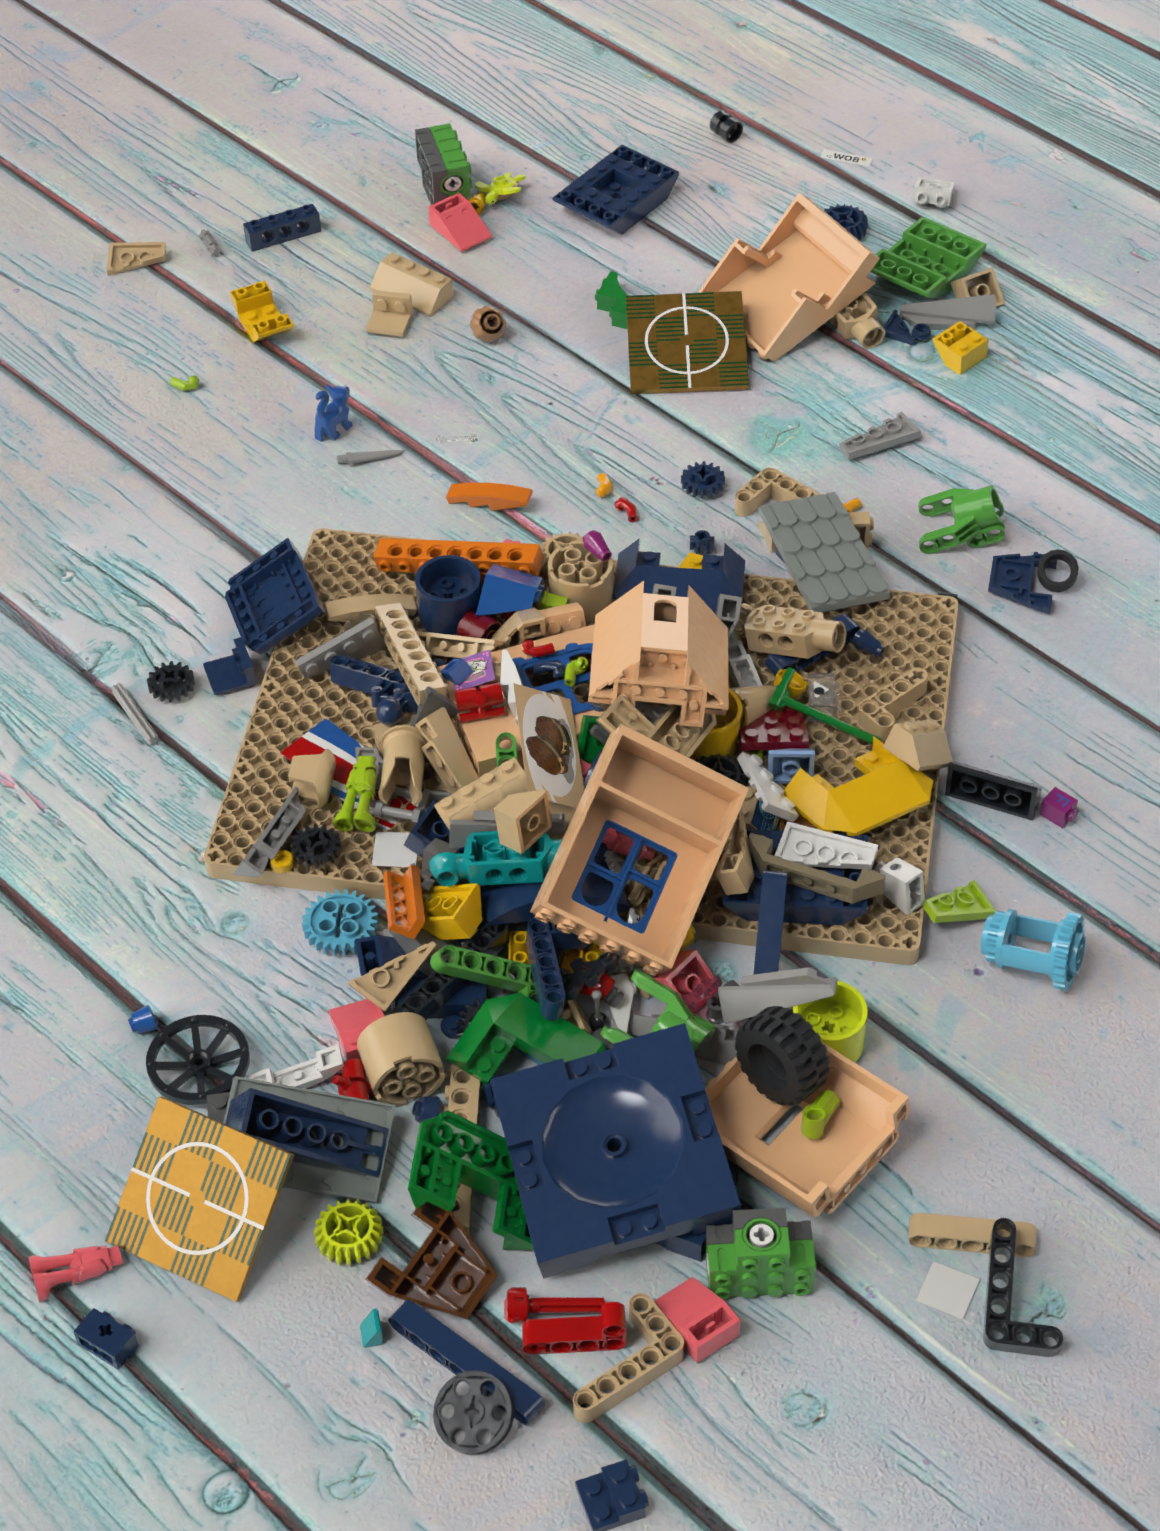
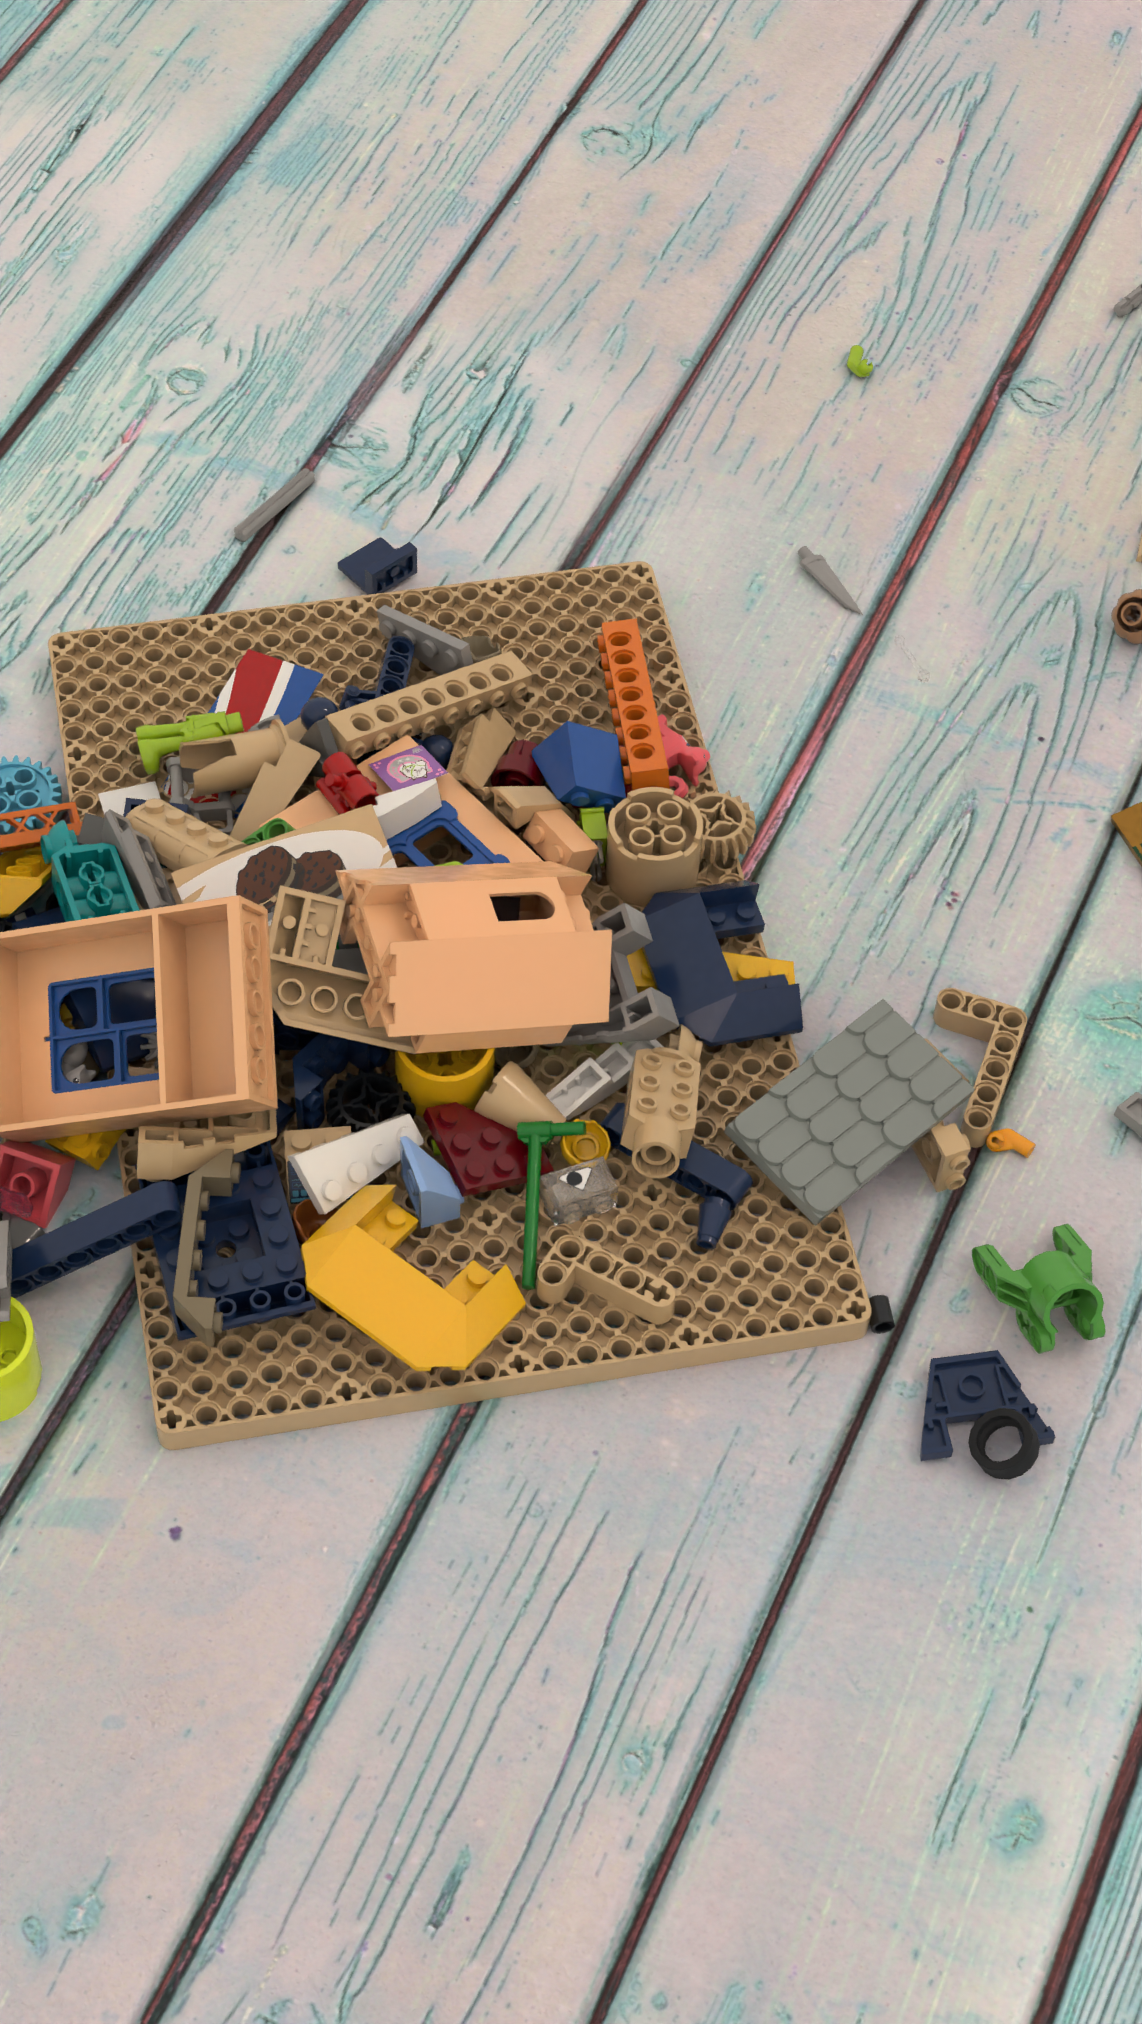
camera: 65 degrees right, 5 degrees up
tan wing [107,242,166,276] -> none
black gear [147,661,195,703] -> none
dark blue slope [225,538,325,655] -> none
yellow slope [230,280,294,343] -> none
light grey wedge [233,786,306,877] -> none
yellow tile [270,850,294,873] -> none
tan piece [288,749,336,809] -> none
black gear [290,823,342,869] -> none
blue animal [314,384,353,442] -> none
tan slope [324,594,417,622] -> none
tan bracket [366,290,413,337] -> none
dark blue brick [415,555,481,635] -> none
blue slope [440,658,473,685] -> none
orange slope [446,482,533,511] -> none
tan slope [494,790,552,854] -> none
red arm [522,640,555,658] -> none
dark blue arm [533,661,565,678] -> none
magenta cone [582,530,612,562] -> none
light orange arm [595,473,613,498] -> none
red arm [614,497,638,523] -> none
dark blue gear [681,461,725,499] -> none
dark blue gear [689,530,715,555] -> none
white wing [775,821,878,869] -> none
white torso [874,858,925,915] -> none
tan slope [883,719,952,771] -> none
lime wing [923,880,996,923] -> none
black slope [945,761,1042,821] -> none
medium azure piece [981,909,1086,991] -> none
magenta brick [1040,787,1078,828] -> none

